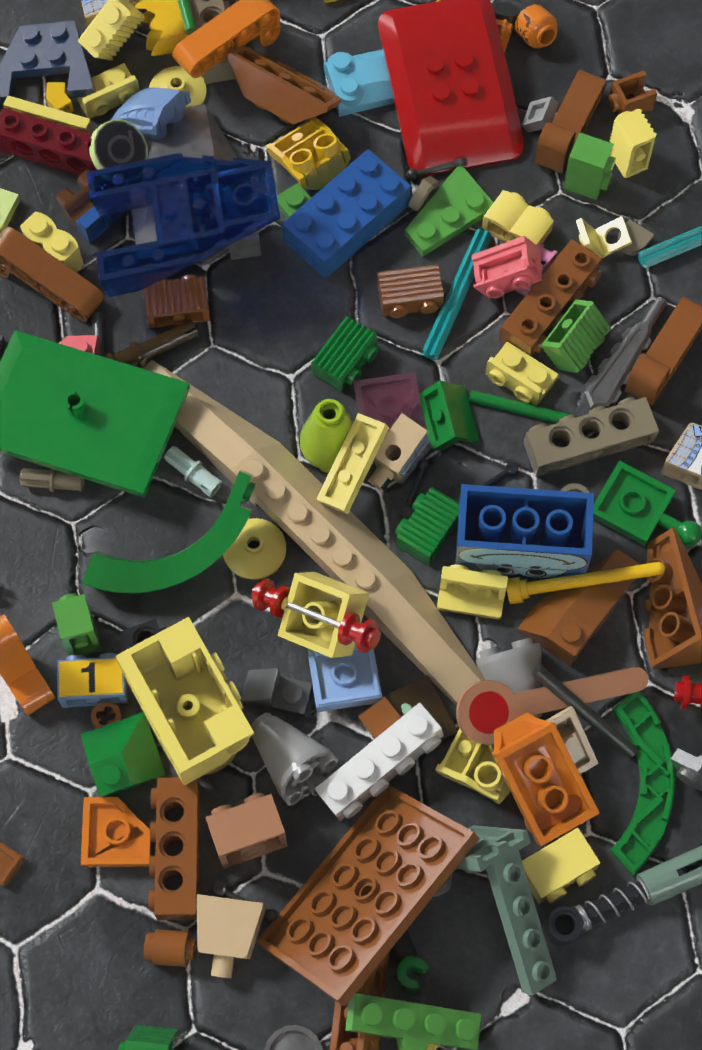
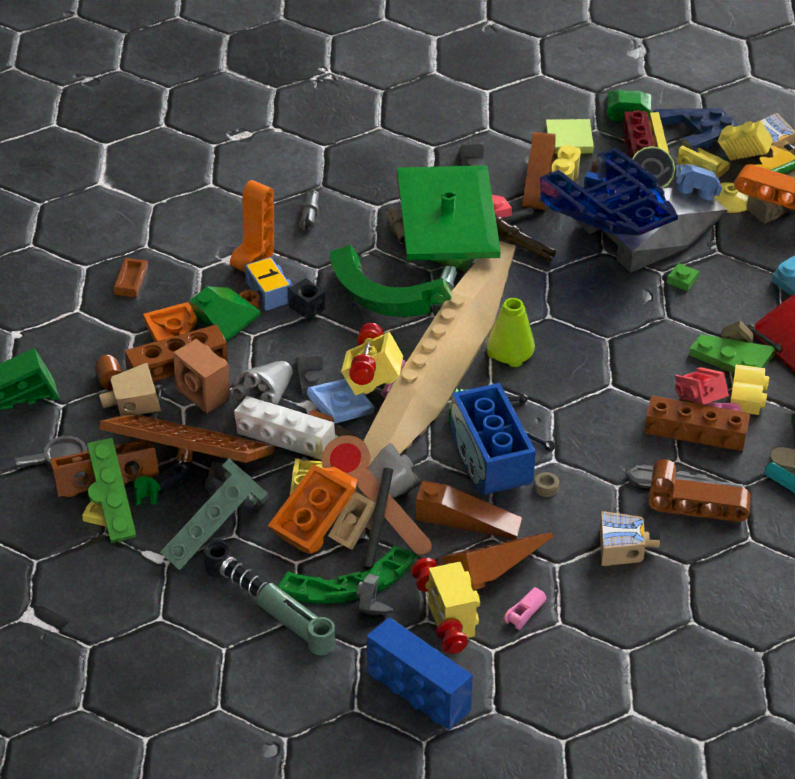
camera: 65 degrees right, 25 degrees down
yellow piece [46,82,74,113] -> none
bright green brick [52,593,102,656] -> none
light yellow brick [116,617,254,786] -> none
dark orange brick [143,275,210,328] -> none
light yellow dish [223,518,287,580] -> none
dark orange wedge [227,45,341,124] -> none
yellow slope [266,117,351,190] -> none
blue brick [282,149,411,279] -> none
green brick [311,316,379,392] -> none
light yellow plate [317,413,389,514] -> none
clear pink plate [353,372,420,435] -> none
tan torso [368,413,432,491] -> none
dark orange brick [377,264,444,318] -> none
green panel [418,380,480,452] -> none
teal axle [423,229,491,360] -> none
light yellow bracket [437,564,508,620] -> none
green bar [469,390,590,432] -> none
light yellow bracket [485,342,558,406] -> none
yellow piece [507,562,665,604] -> none
light yellow brick [522,828,600,904] -> none
dark tan brick [523,397,659,477] -> none
bright green brick [541,299,611,373] -> none
light yellow bracket [576,217,632,258] -> none
green plate [593,460,702,546] -> none

